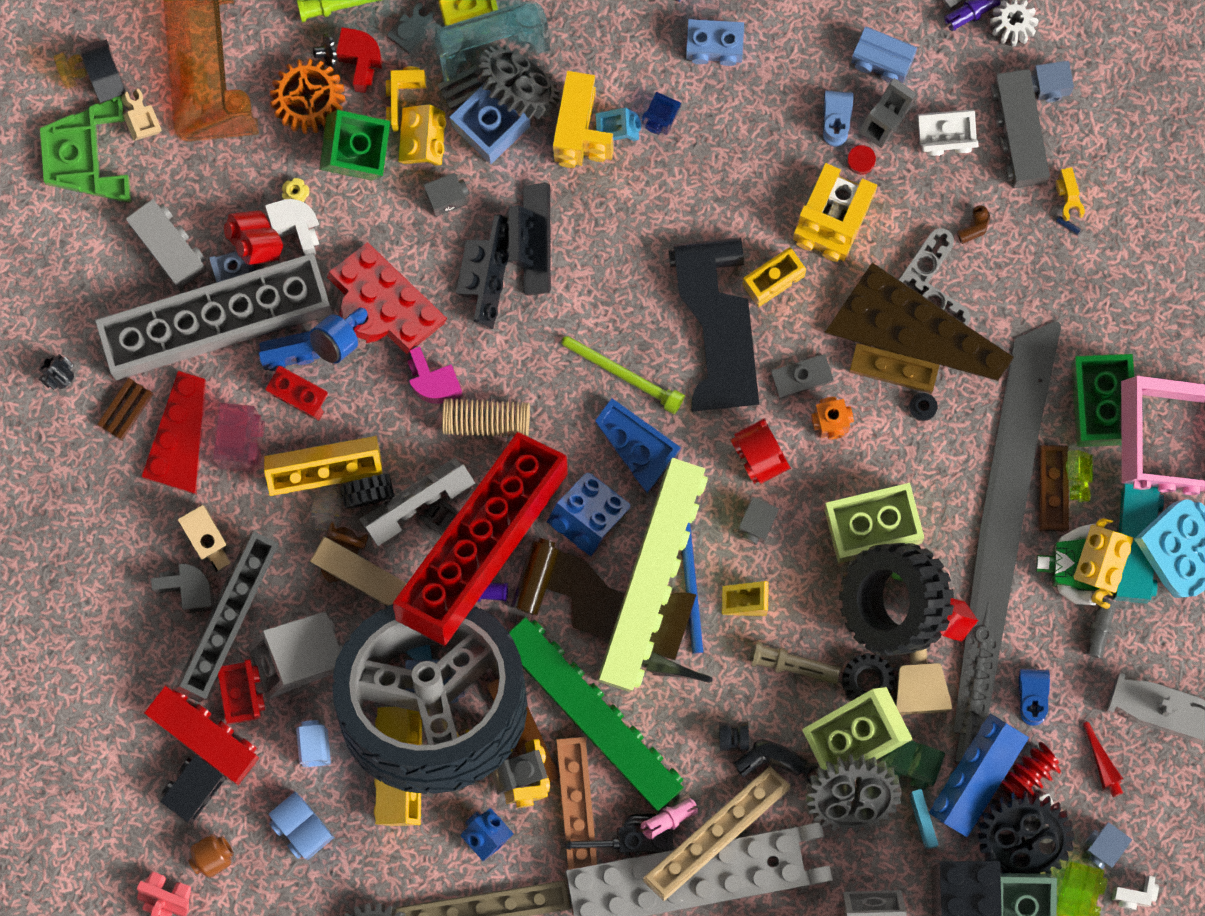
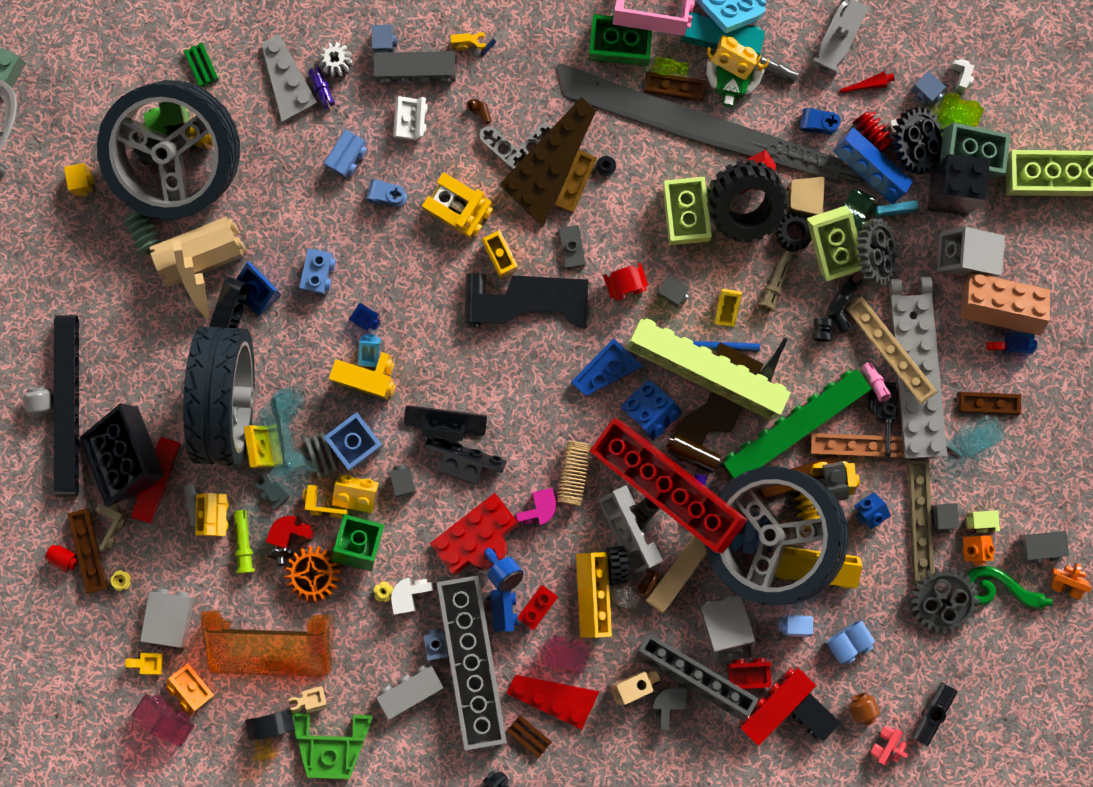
camera: 90 degrees left, 5 degrees up
red brick [224,210,283,265] -> none
dark grey gear [475,44,560,119] -> none
lime piece [561,336,685,415] -> none
orange brick [811,396,854,440] -> none
red tile [847,145,876,175] -> none
dark grey brick [858,78,917,148] -> none

